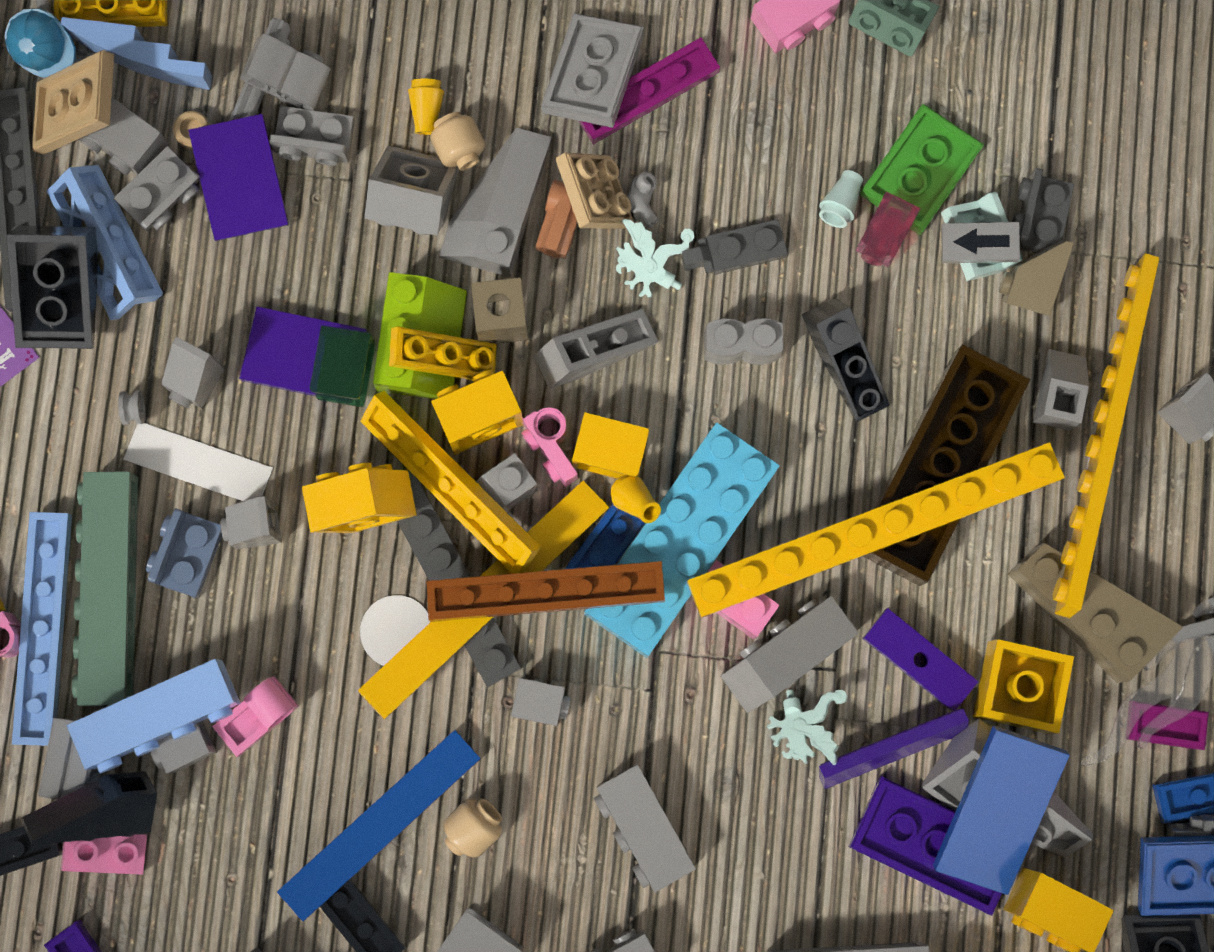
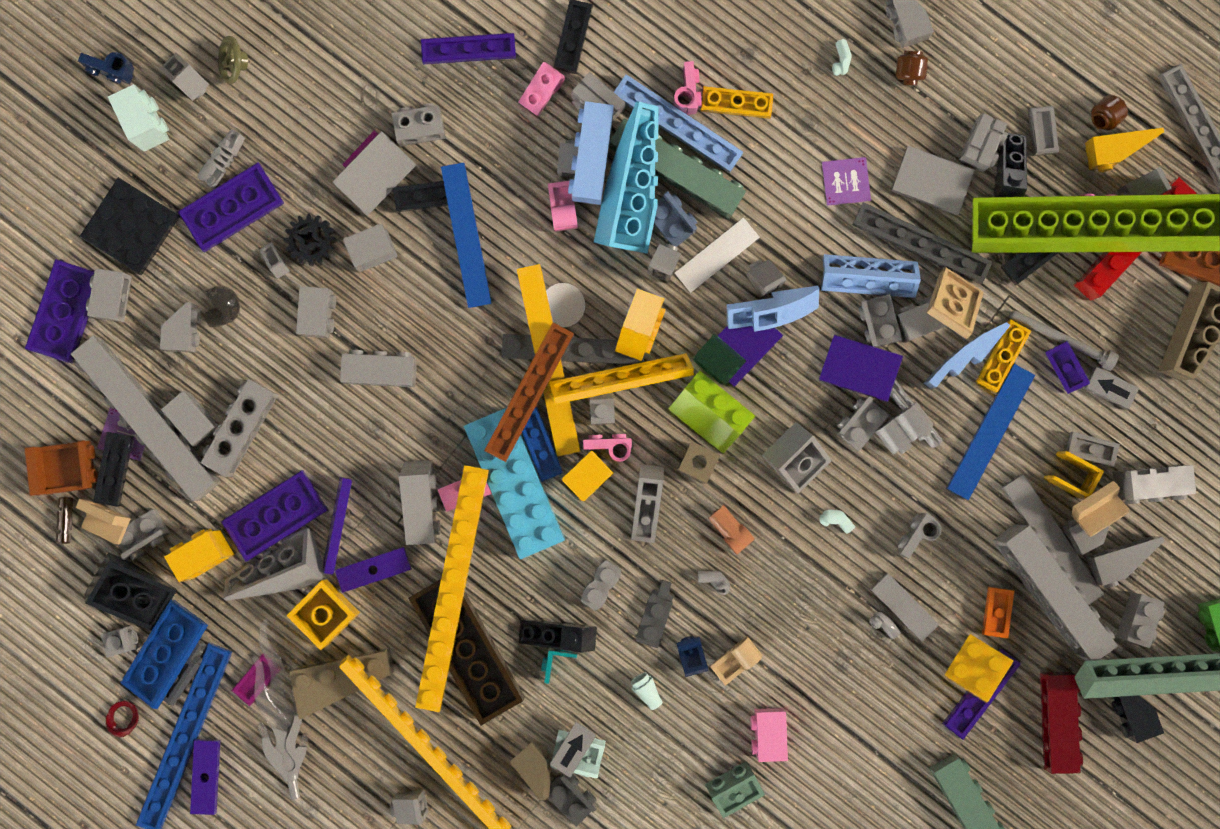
camera: 125 degrees right, 5 degrees up
dark azure piece [5,8,76,78] -> none
black slope [7,226,98,349] -> none
black slope [22,771,157,846] -> none
light grey bush [118,390,145,425] -> none
tan tile [173,111,210,150] -> none
yellow tile [389,326,497,380] -> none
yellow cone [408,78,445,135] -> none
tan head [430,112,485,171] -> none
yellow brick [431,369,523,455] -> none
light grey wedge [439,128,552,277] -> none
tan head [444,798,502,858] -> none
light grey brick [511,678,571,726] -> none
light grey tile [541,13,645,128] -> none
tan tile [555,152,633,229] -> none
magenta plate [579,37,720,145] -> none
yellow cone [611,475,661,523] -> none
light aqua piece [616,219,694,298] -> none
light aqua piece [767,690,848,765] -> none
clear pink slope [855,191,921,267] -> none
bright green tile [859,104,984,235] -> none
tile [933,725,1070,895] -> none
light grey slope [1033,349,1089,431] -> none
none -> teal bracket [541,648,578,684]
none -> medium azure wedge [594,101,659,253]
none -> dark blue bracket [676,636,709,677]
none -> tan plate [710,636,763,686]
none -> light blue slope [726,286,819,332]
none -> light aqua arm [819,509,855,534]

